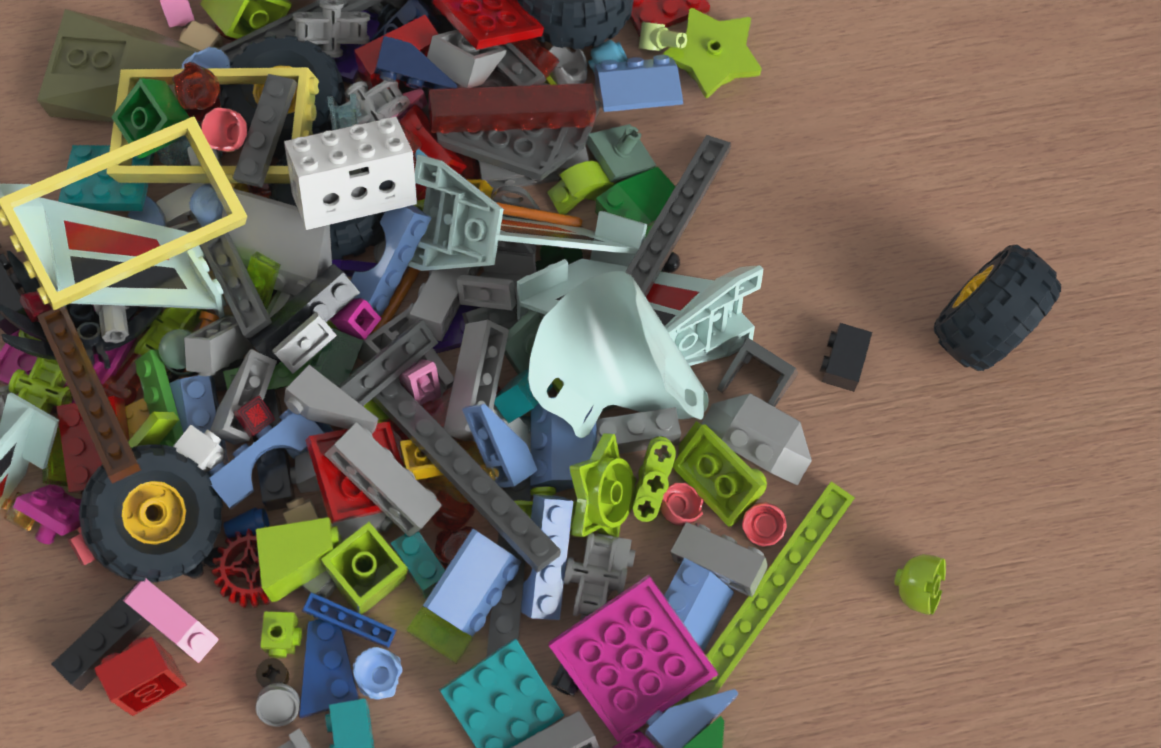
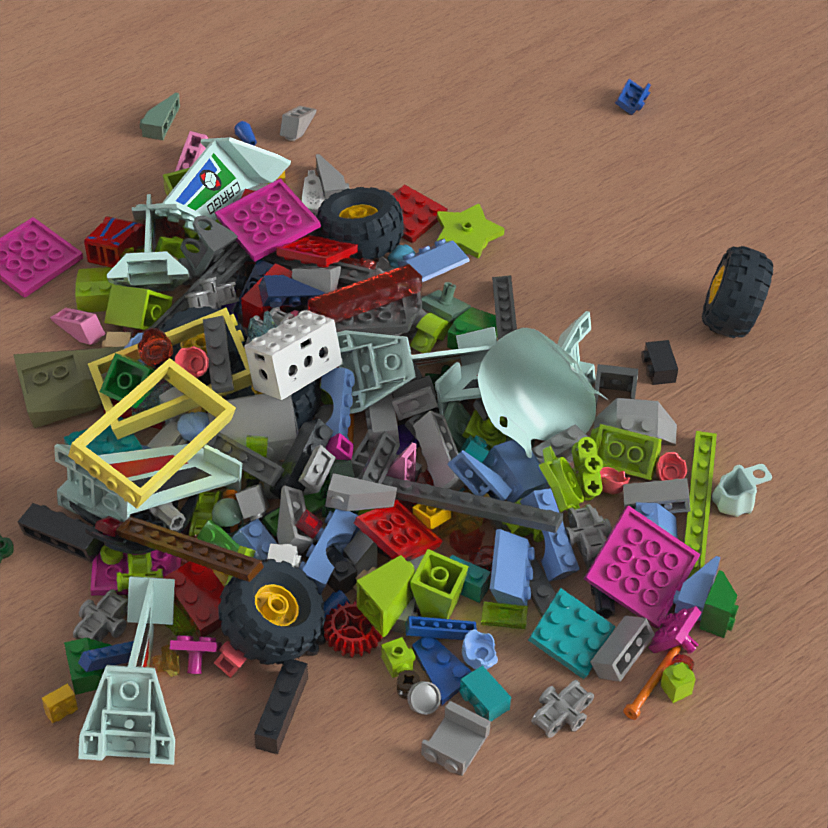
camera: 25 degrees left, 20 degrees down
red brick [94,637,187,716] -> none
bright pink slope [123,579,219,663] -> none
light grey brick [324,422,442,537] -> none
yellowish green pin [639,22,687,51] -> none
lime cylinder [894,554,946,615] -> none
none -> light aqua piece [711,464,772,517]

